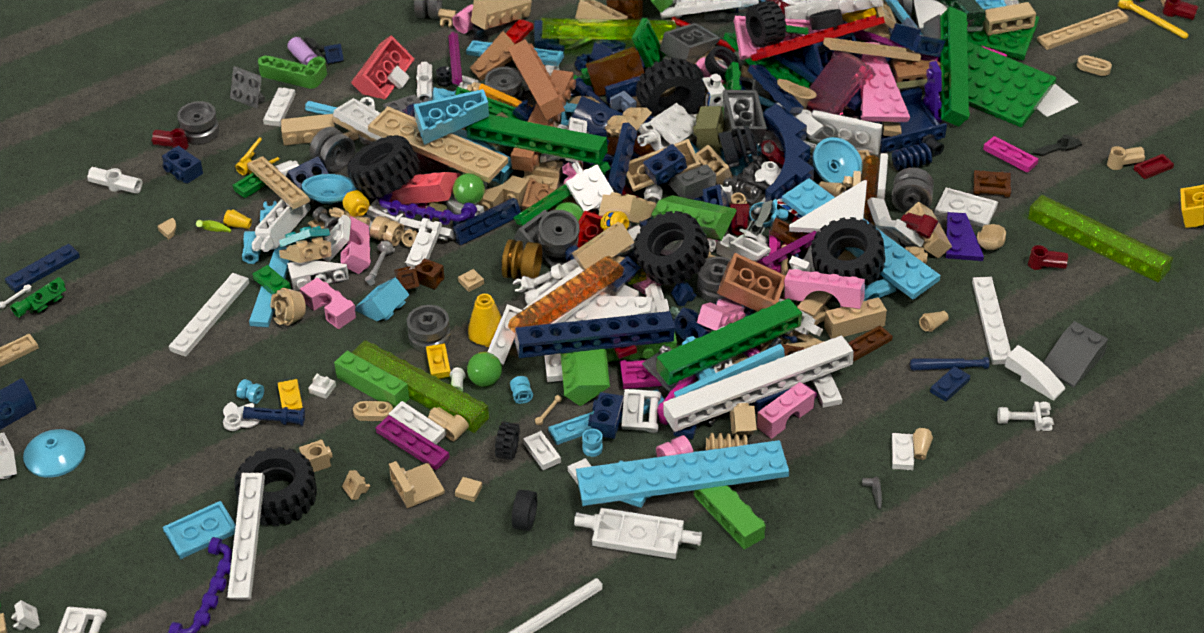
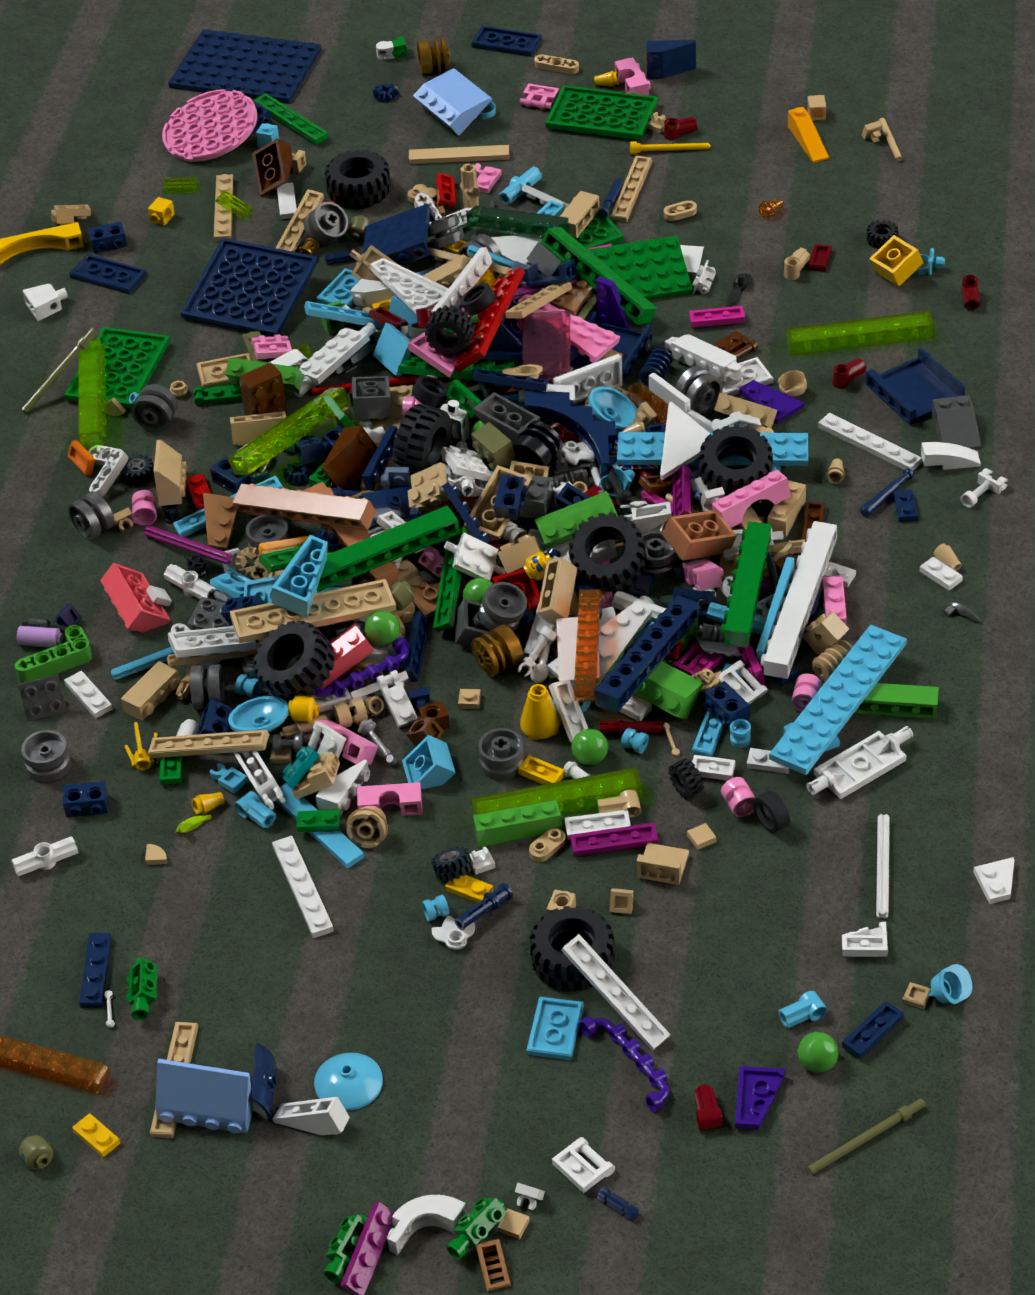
camera: 45 degrees left, 0 degrees up
dark red piece [152,128,189,150] -> none
dark red piece [901,212,938,239] -> none
none -> olive head [390,581,415,611]
none -> dark blue tile [408,687,430,713]
none -> black wheel [431,846,473,881]
none -> dark blue piece [598,178,624,218]
none -> dark red pin [600,719,662,736]
none -> white hinge [665,335,743,383]
none -> tan hinge [691,669,721,693]
none -> white hinge [692,260,716,294]
none -> bright pink wheel [721,777,755,817]
none -> clear orange cone [758,198,784,218]
none -> dark blue panel [866,347,965,425]

